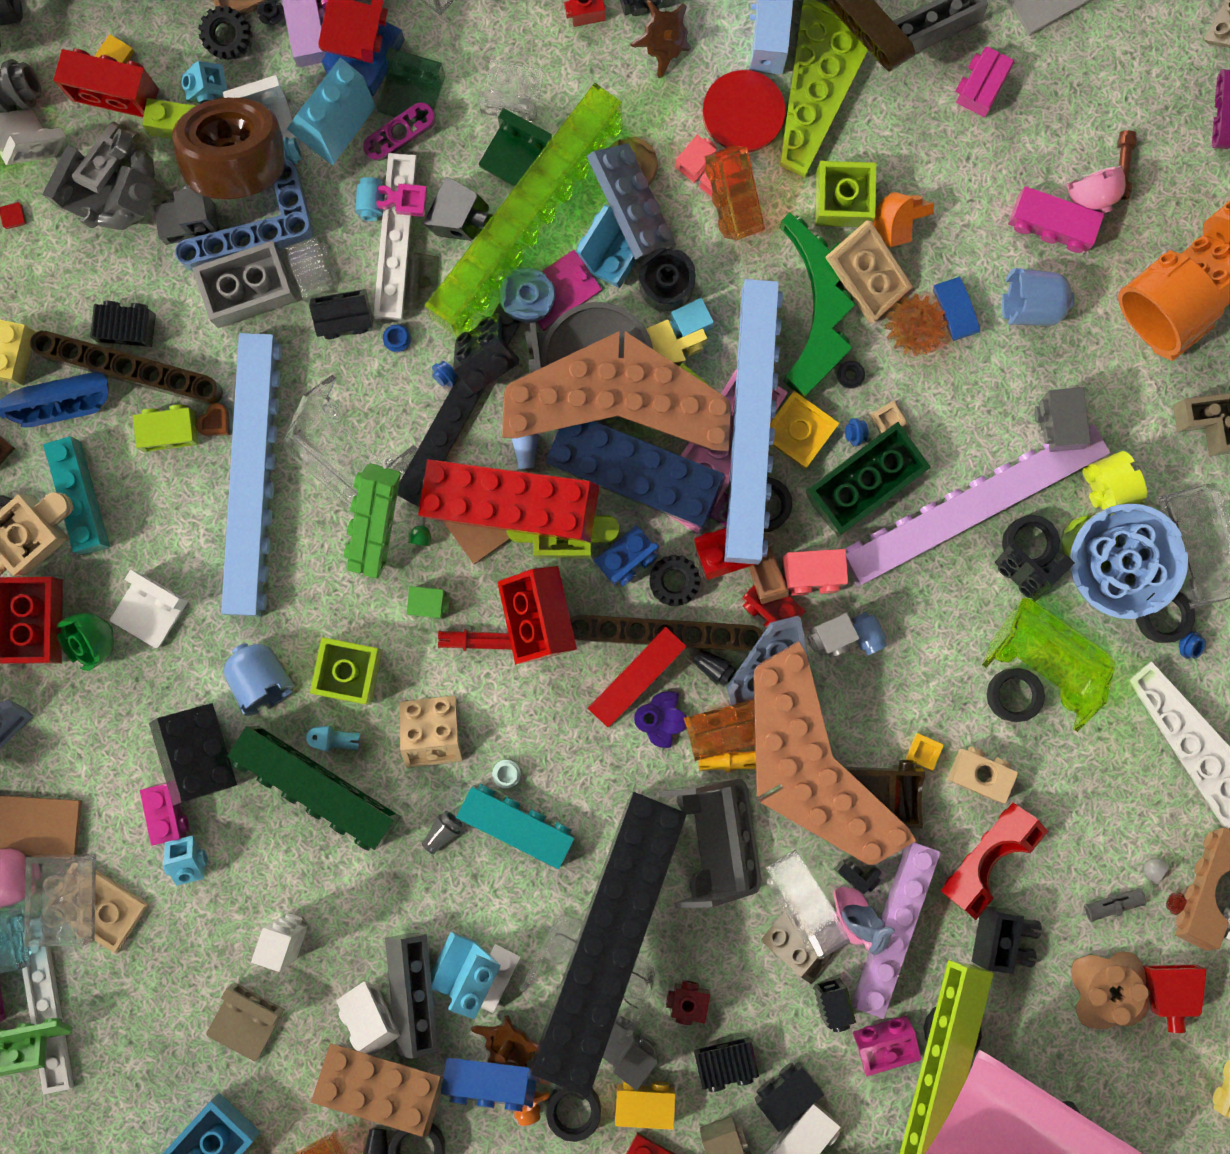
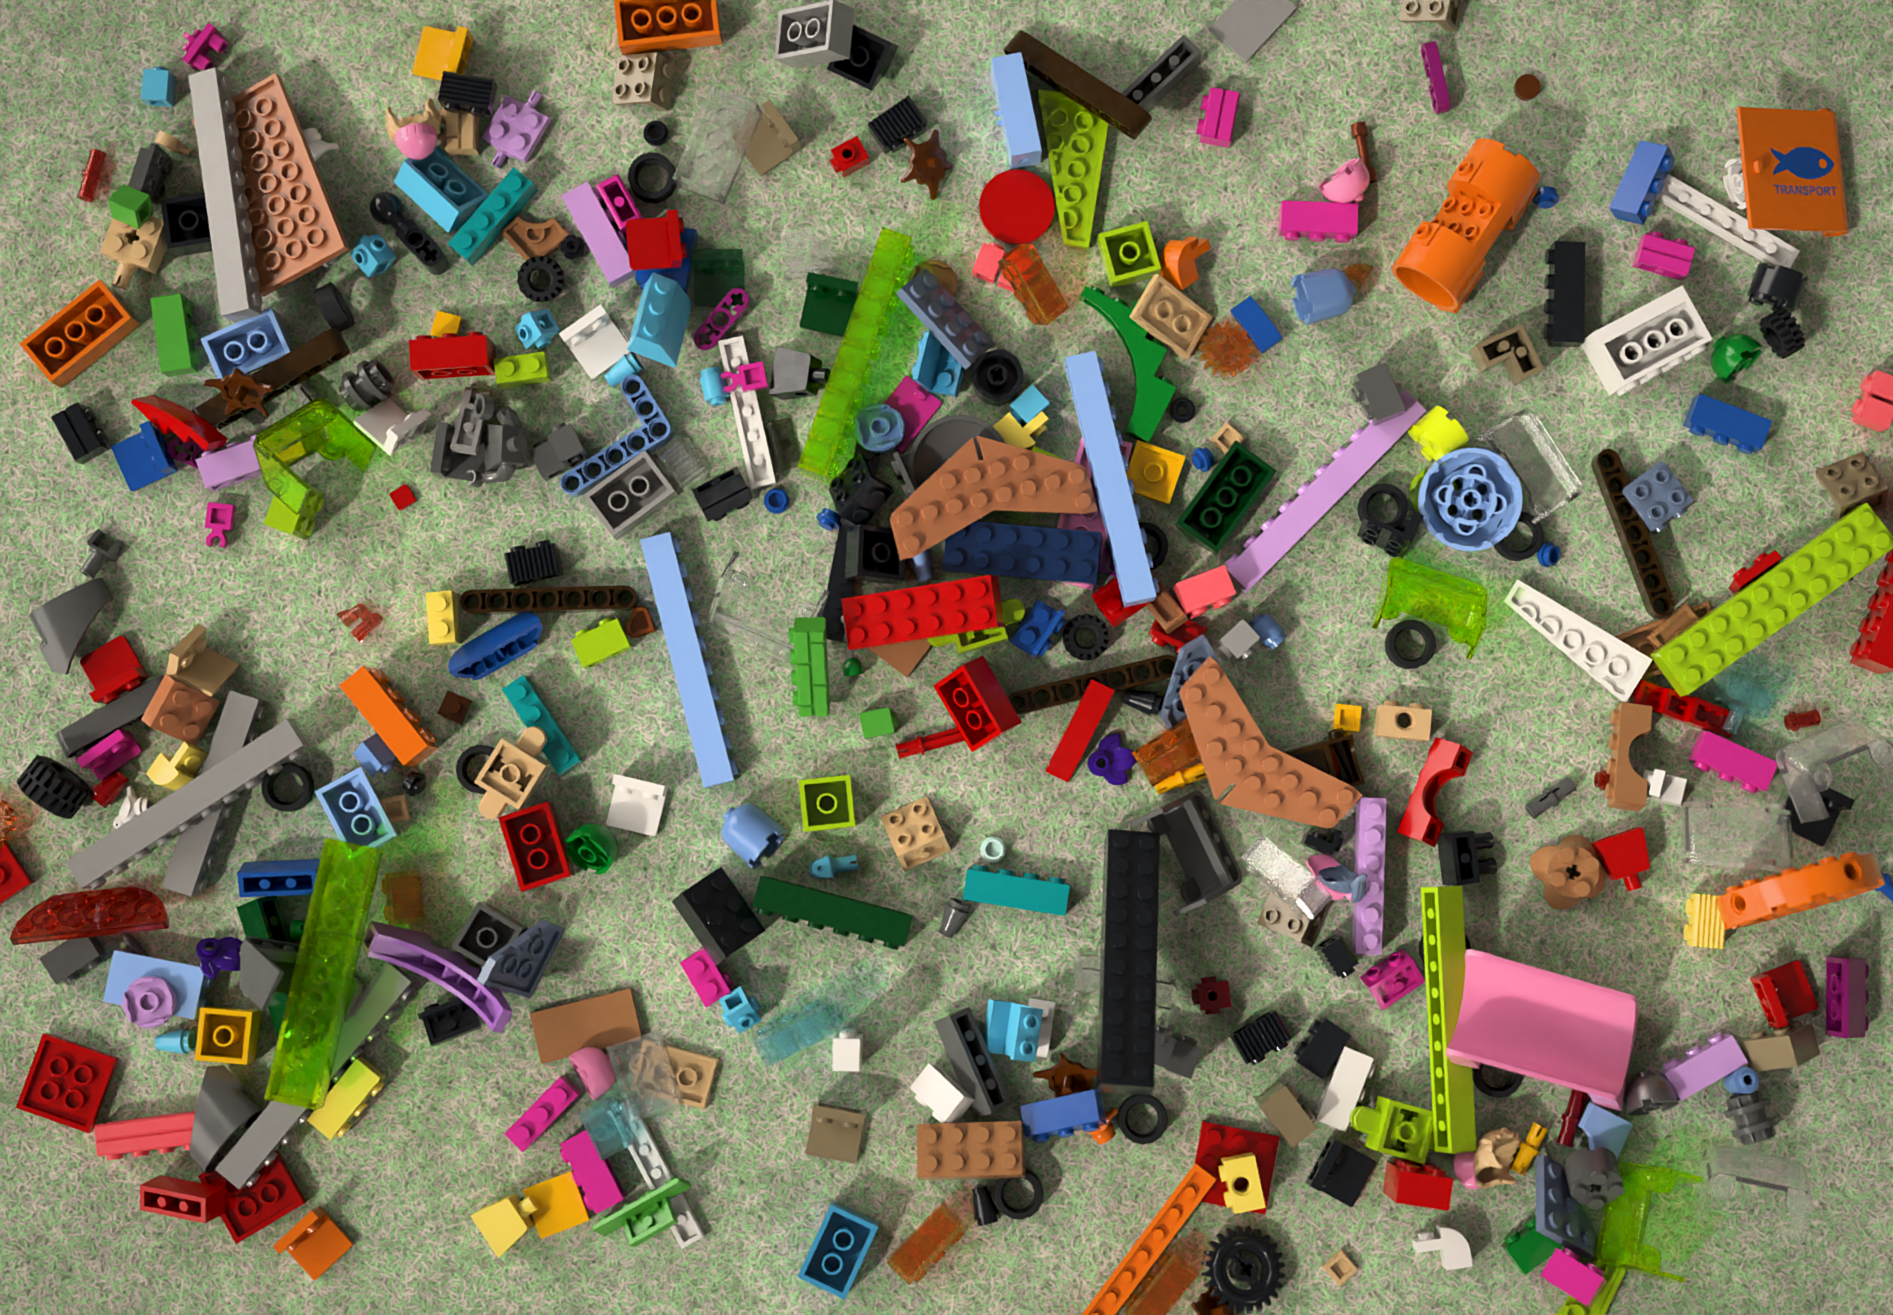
camera: 15 degrees left, 0 degrees up
reddish brown wheel [172,97,285,200] -> none
yellow brick [615,1081,675,1130] -> none
light grey hinge [1144,859,1169,884] -> none
none -> clear light blue brick [752,999,839,1068]
none -> black brick [845,524,905,584]
none -> clear orange tile [1342,263,1374,290]

